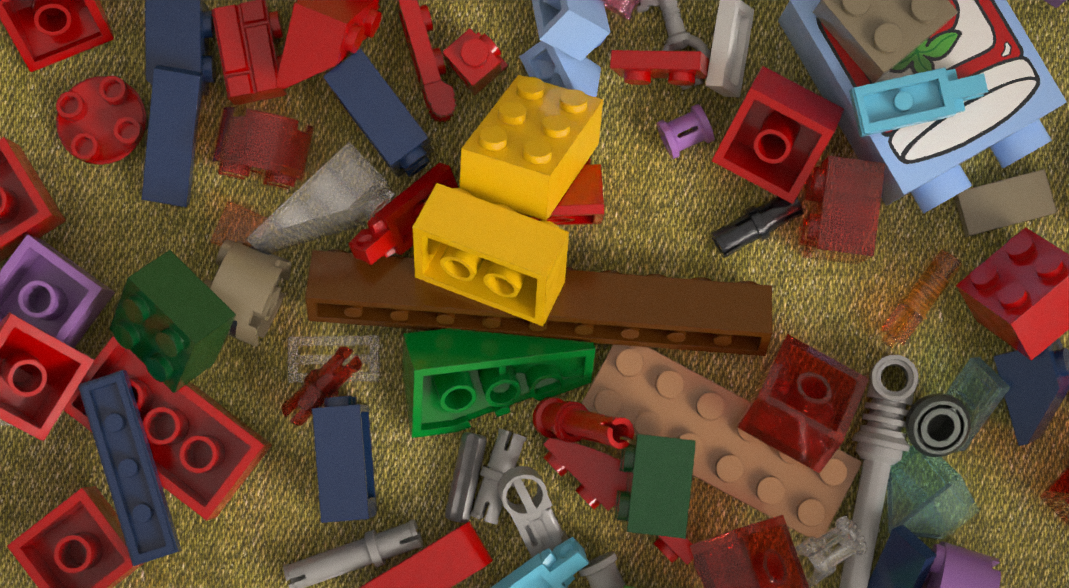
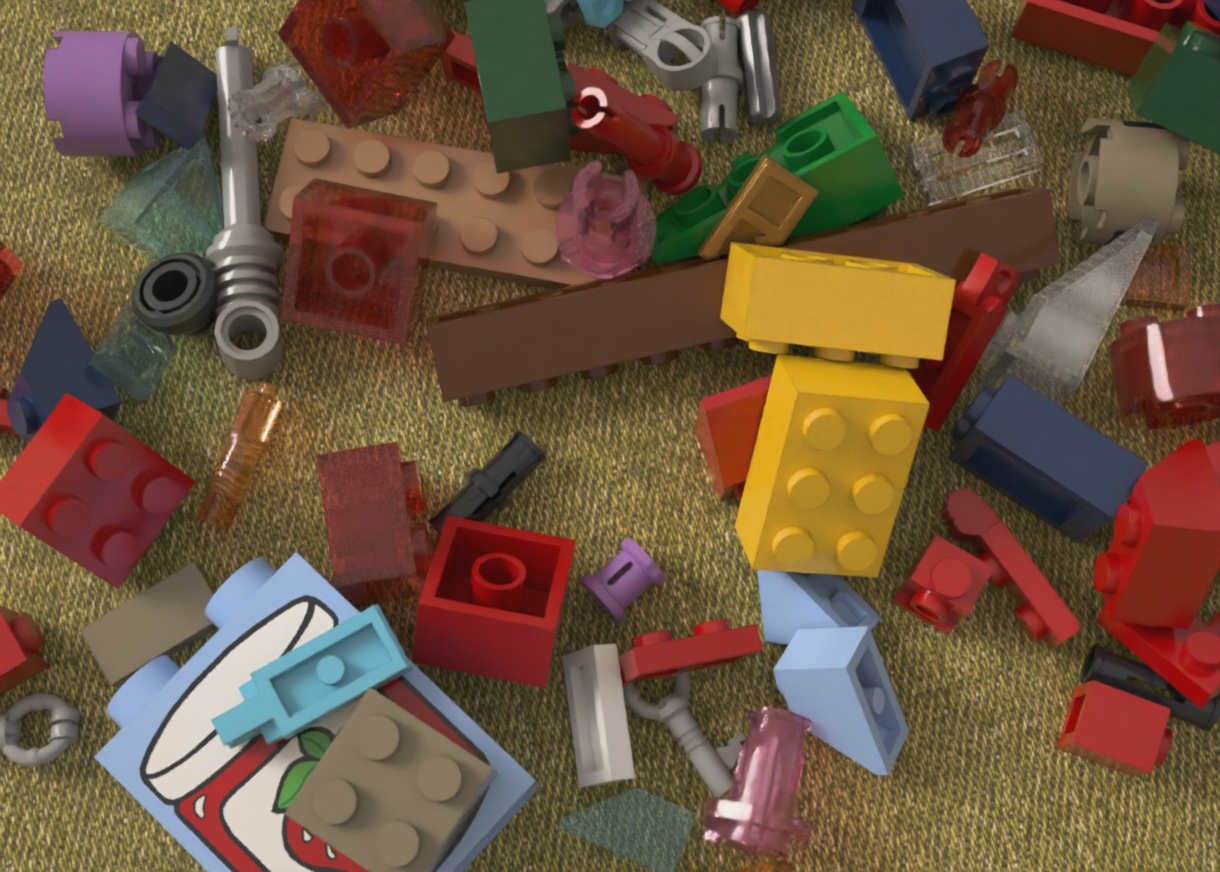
camera: 160 degrees right, 10 degrees down
none -> clear pink piece [556,160,657,279]
none -> pearl gold tile [698,154,819,261]

